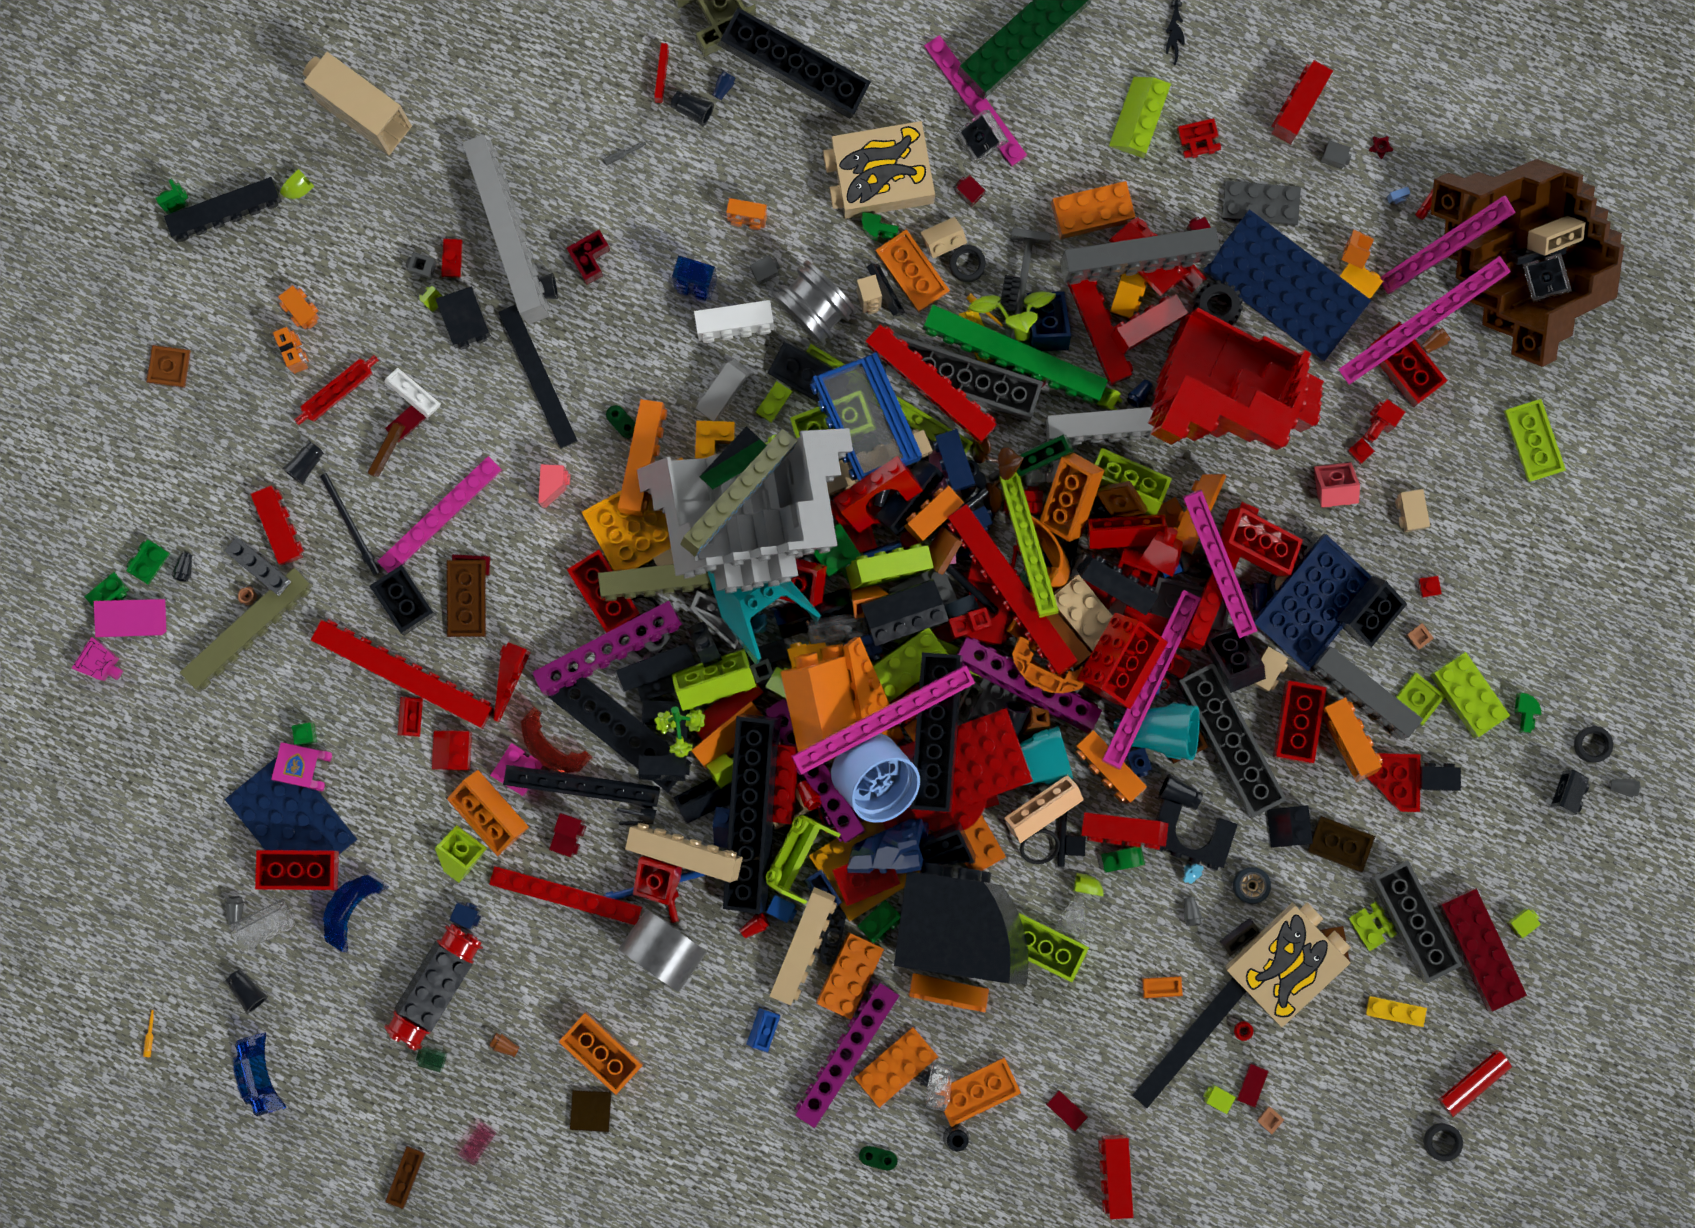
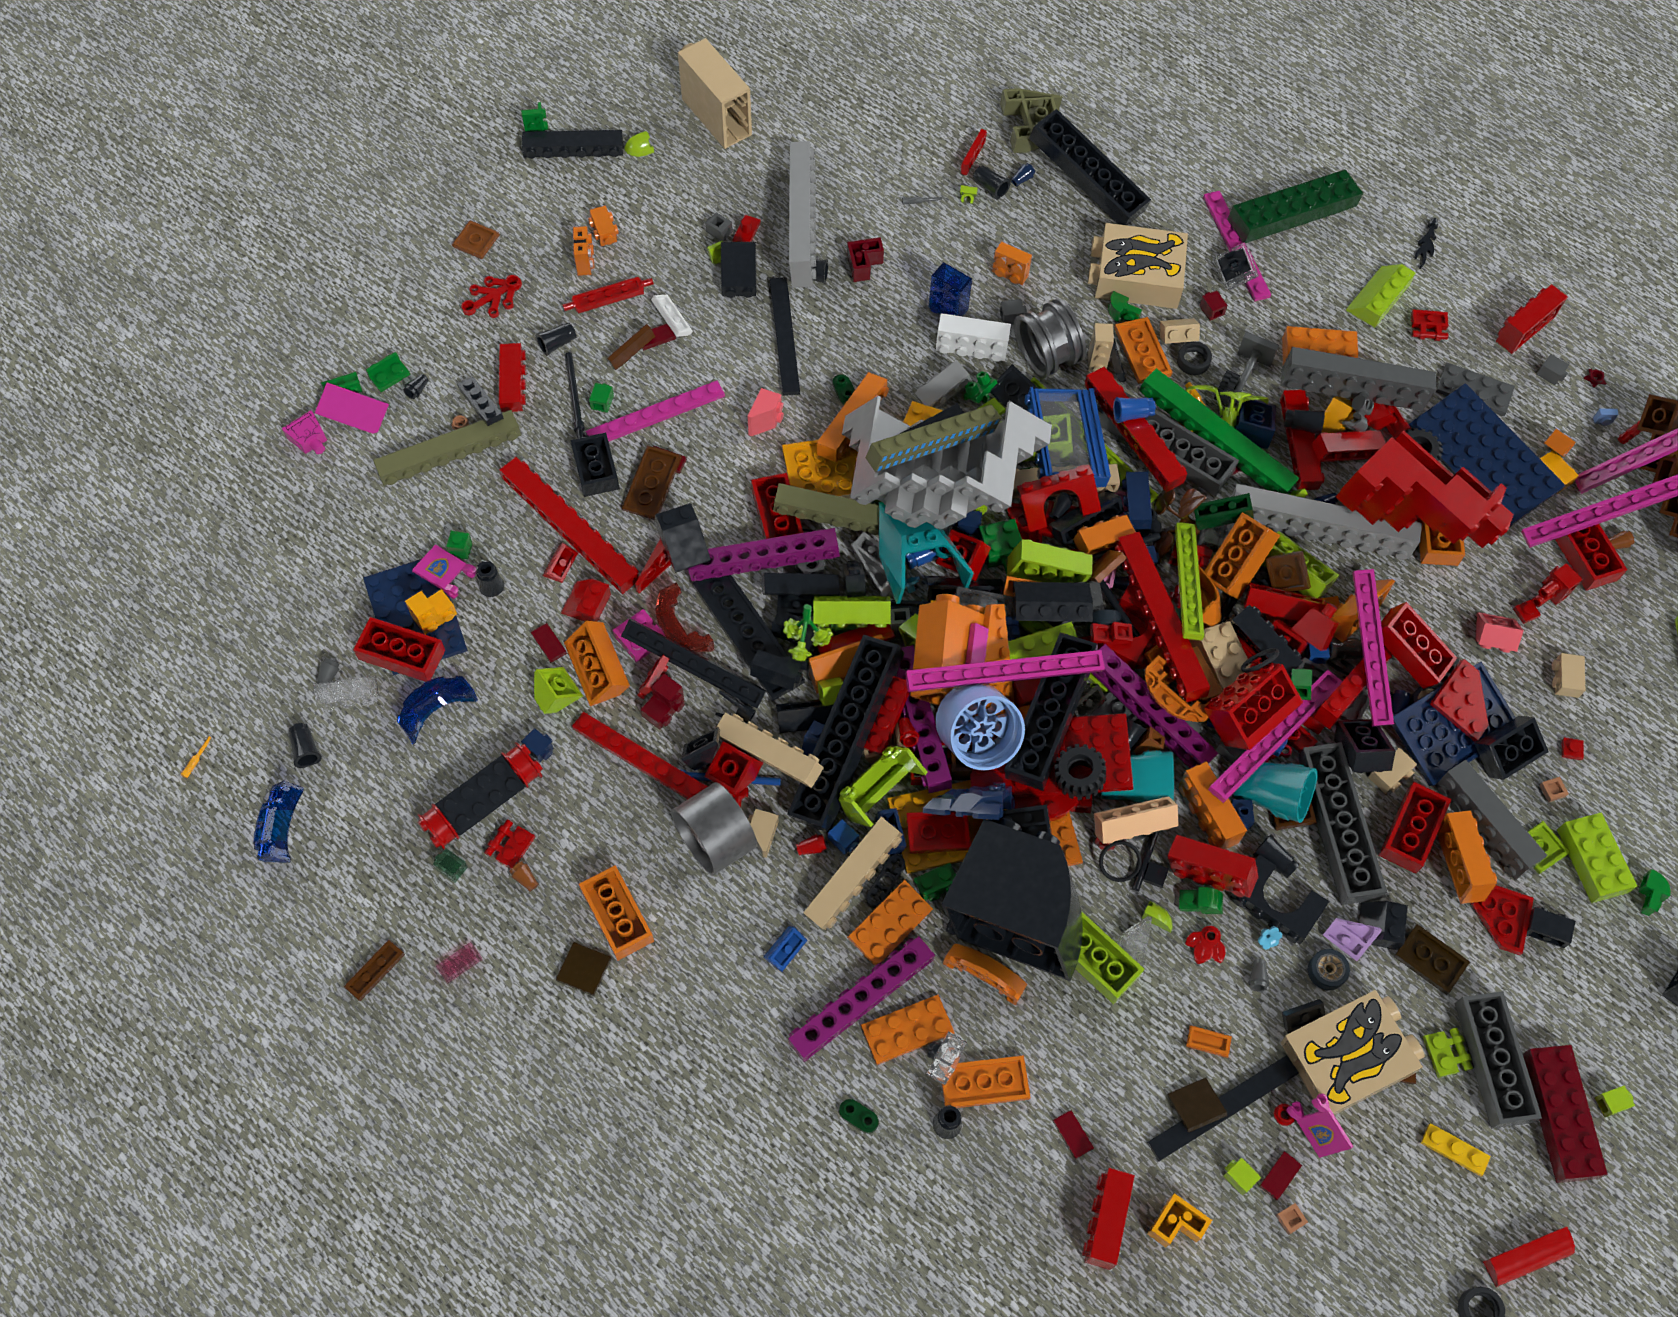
camera: 20 degrees right, 20 degrees down
none -> light orange brick [405,589,457,635]
none -> red plant [461,275,522,318]
none -> black plant [476,561,505,597]
none -> red plate [484,819,536,869]
none -> dark red tile [530,623,567,663]
none -> green brick [589,383,614,413]
none -> red plate [638,655,669,699]
none -> black slope [654,503,711,573]
none -> black slope [681,727,720,771]
none -> tan slope [748,809,779,858]
none -> lime tile [960,185,978,204]
none -> green hips [963,371,997,403]
none -> dark pink tile [966,623,989,664]
none -> black tyre [1055,744,1106,800]
none -> blue plant [1113,397,1156,423]
none -> light orange brick [1147,1193,1213,1248]
none -> dark brown tile [1168,1077,1227,1133]
none -> red plate [1185,926,1226,964]
none -> black tyre [1241,648,1279,673]
none -> black plant [1284,409,1325,435]
none -> dark pink flag [1287,1093,1354,1158]
none -> green brick [1291,669,1312,700]
none -> lavender wing [1323,918,1382,961]
none -> dark grey leg [1342,395,1374,432]
none -> red plate [1430,659,1489,741]

